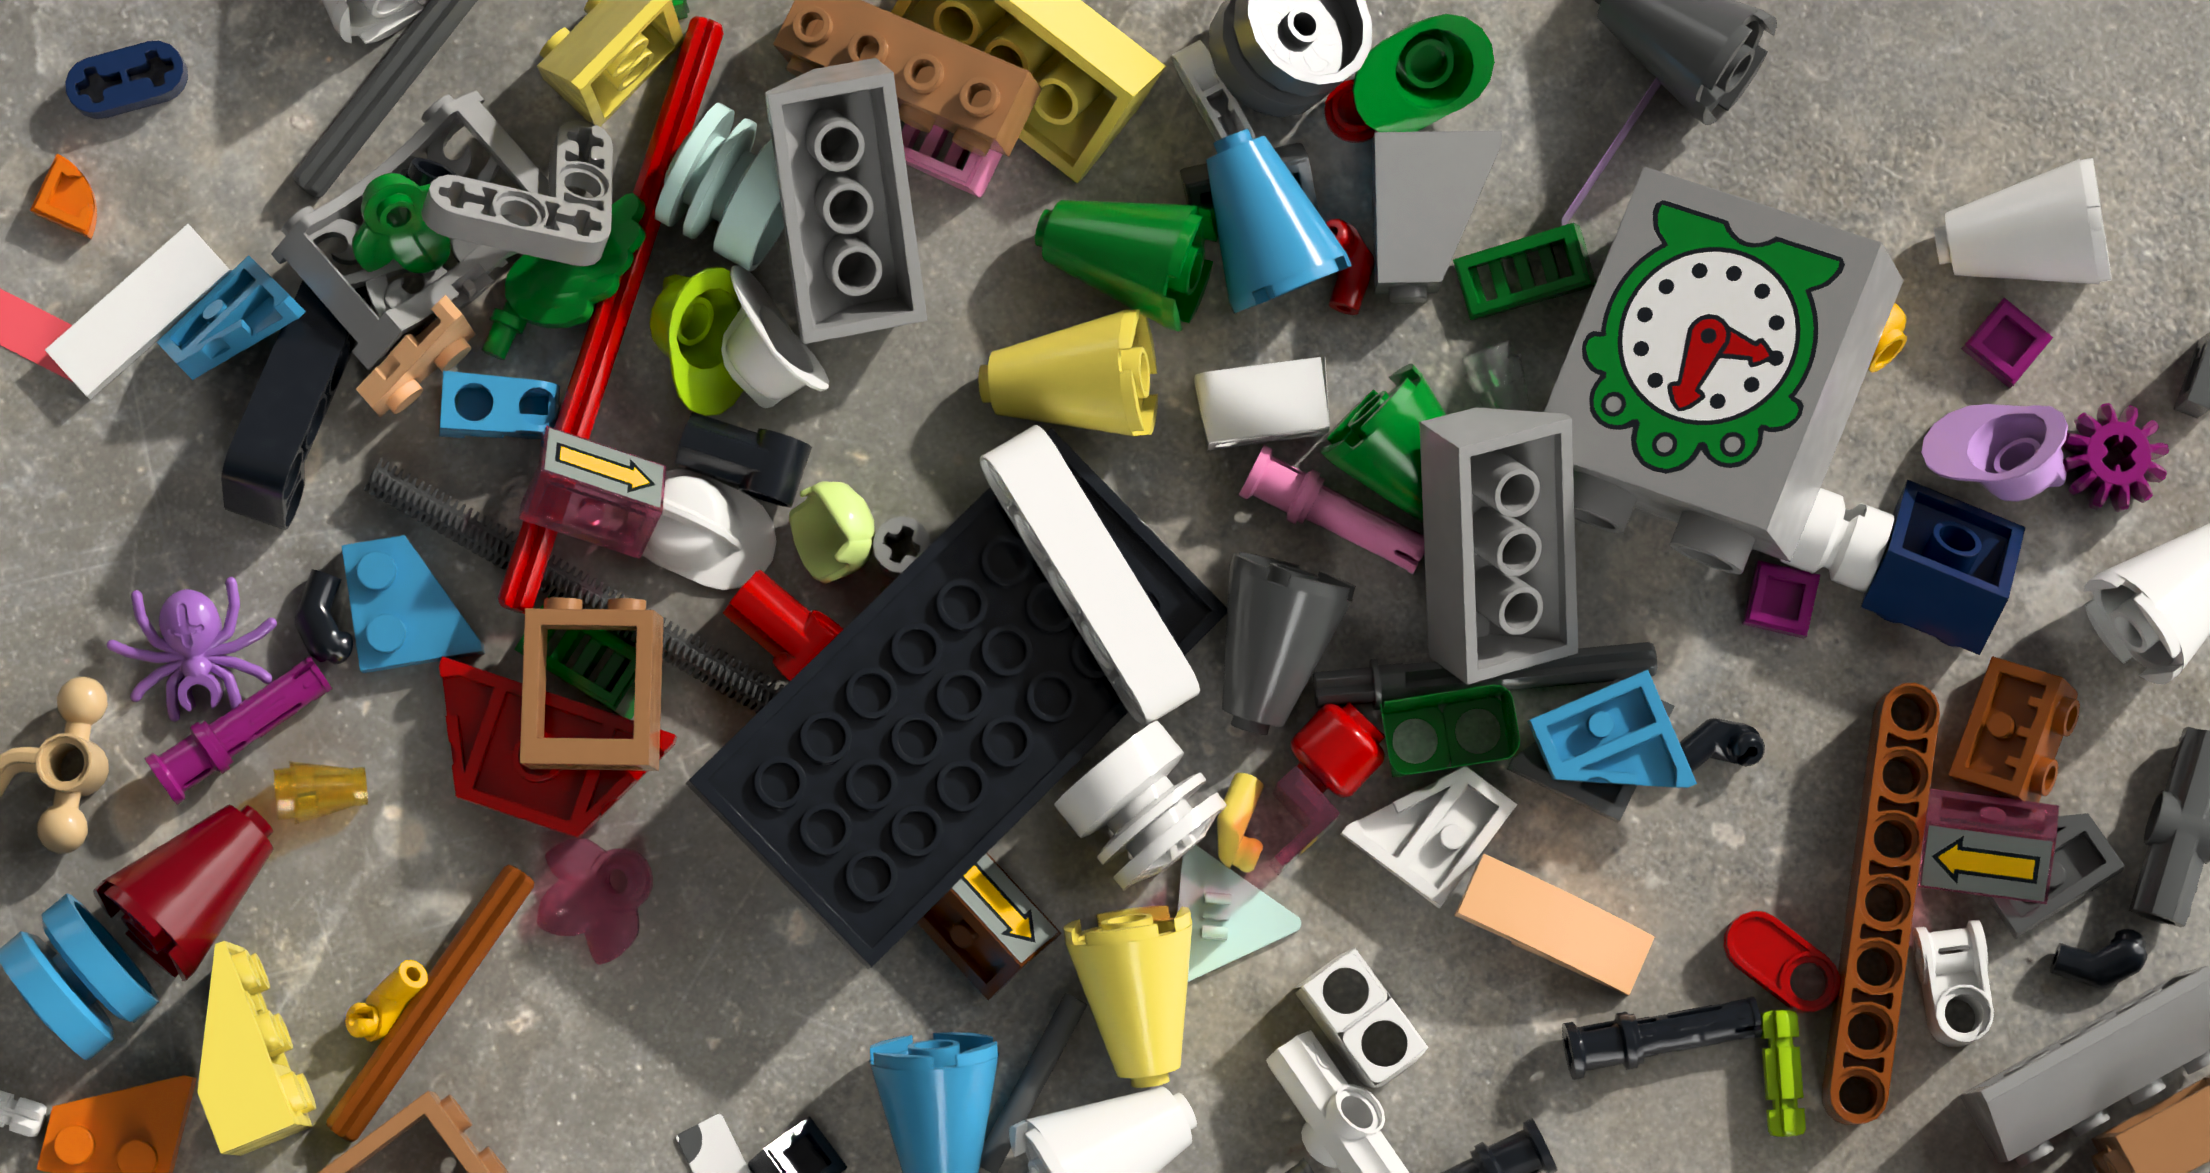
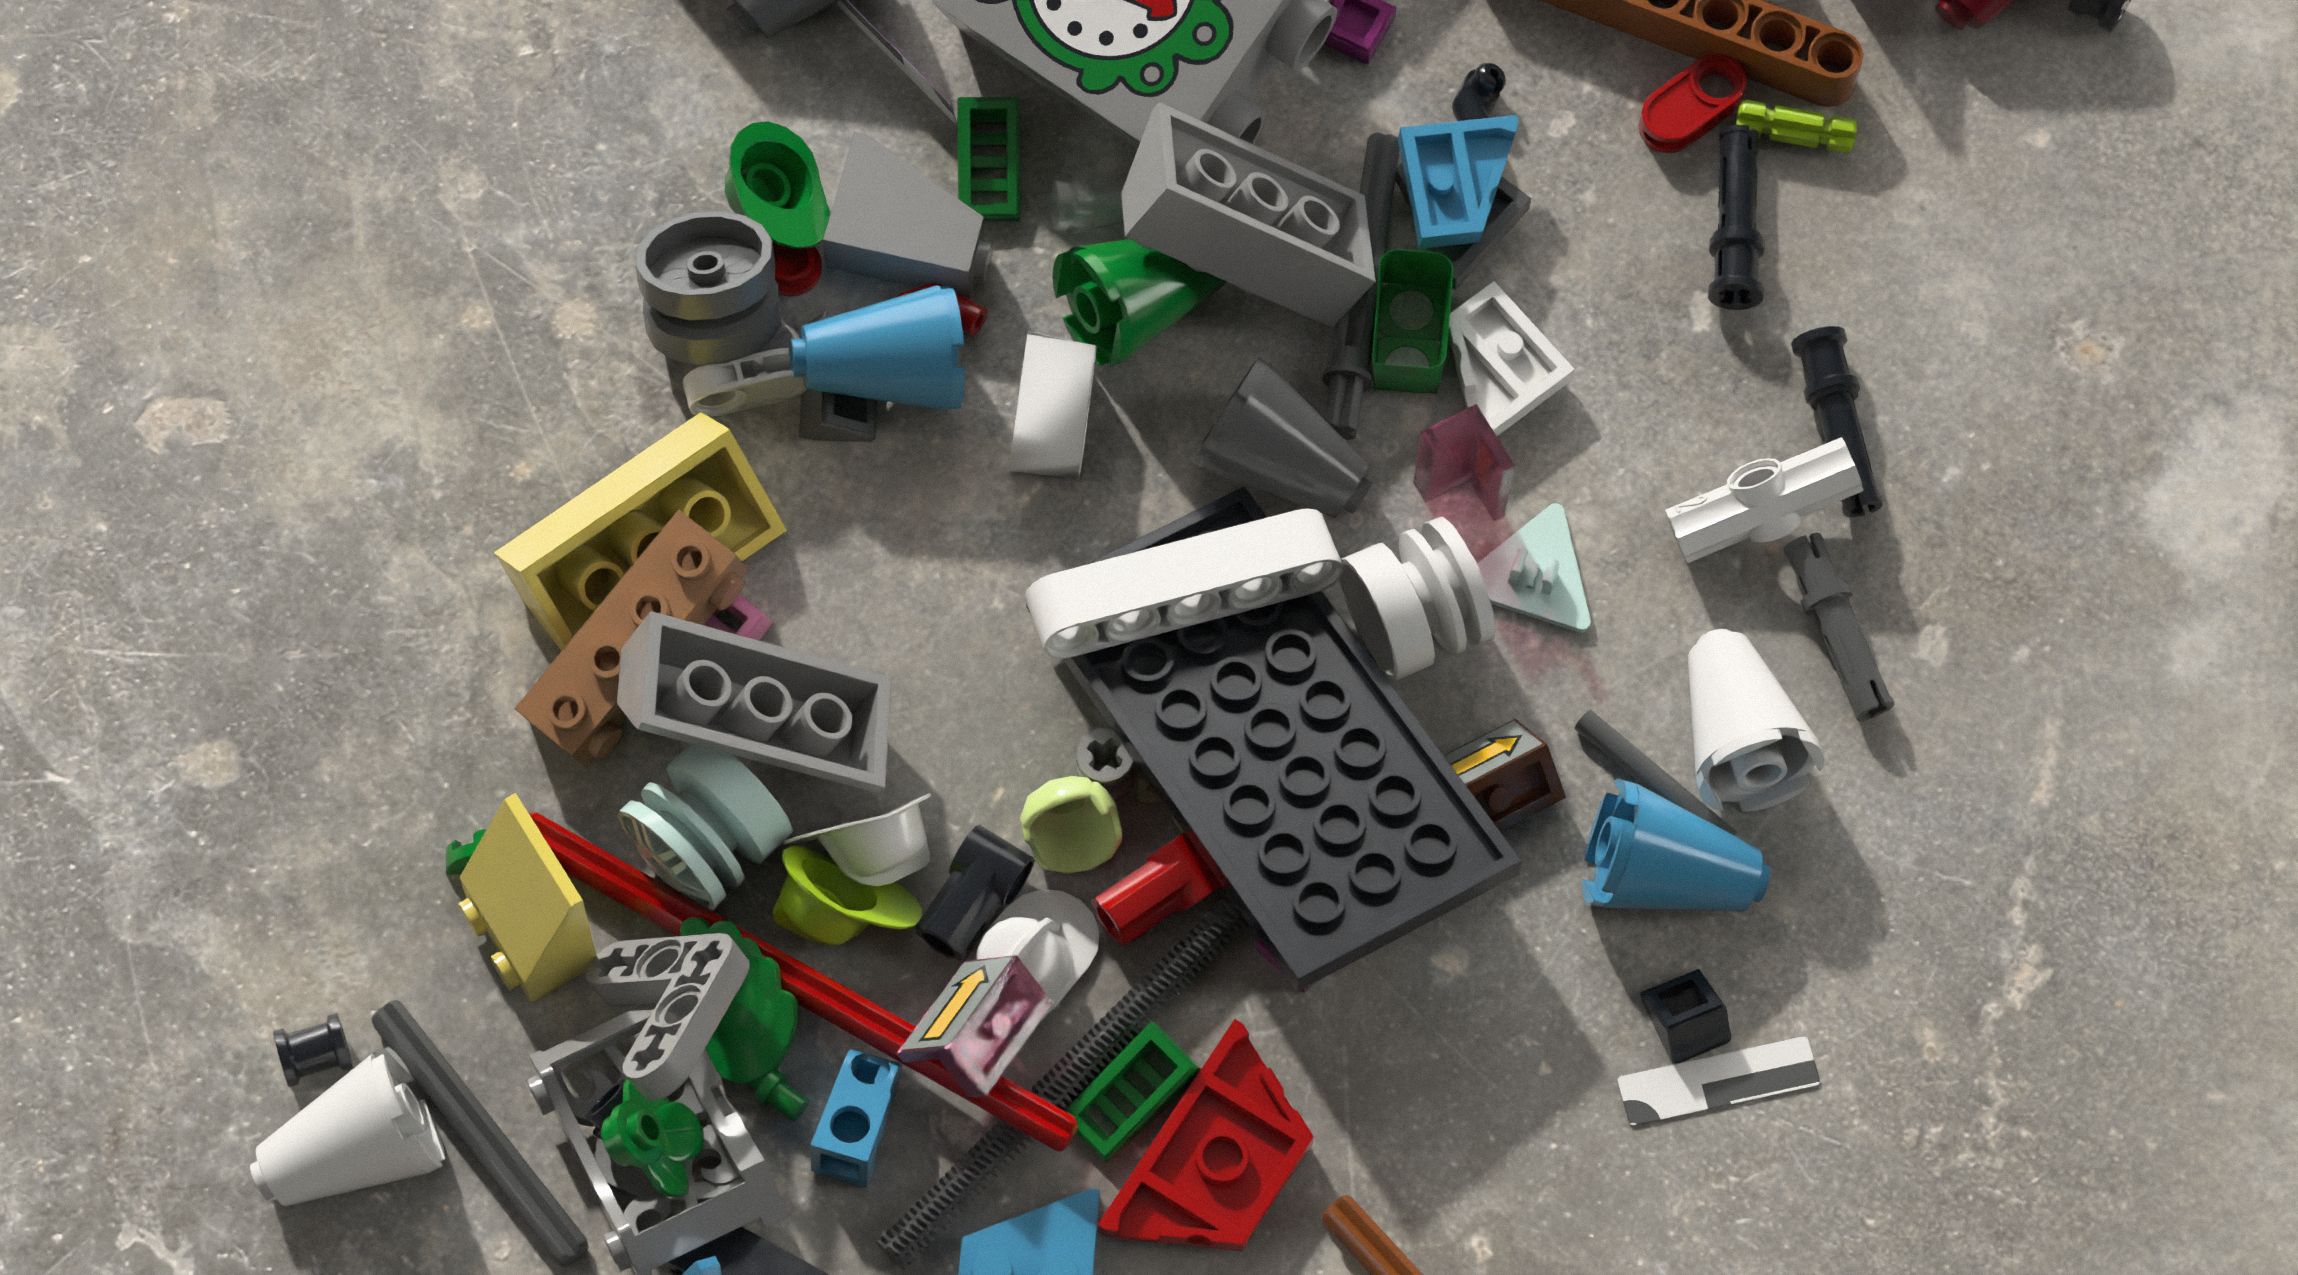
camera: 75 degrees left, 15 degrees down
light nougat wing [356,295,476,417] -> none
medium nougat window [520,597,664,771] -> none
clear pink plate [537,838,653,965] -> none
light yellow cone [978,309,1158,437] -> none
green cone [1035,200,1218,332] -> none
light yellow cone [1063,906,1193,1088] -> none
light yellow arm [1217,773,1264,872] -> none
bright pink pin [1238,445,1425,574] -> none
red head [1290,702,1385,798] -> none
white piece [1293,948,1428,1088] -> none
light nougat slope [1454,854,1655,996] -> none

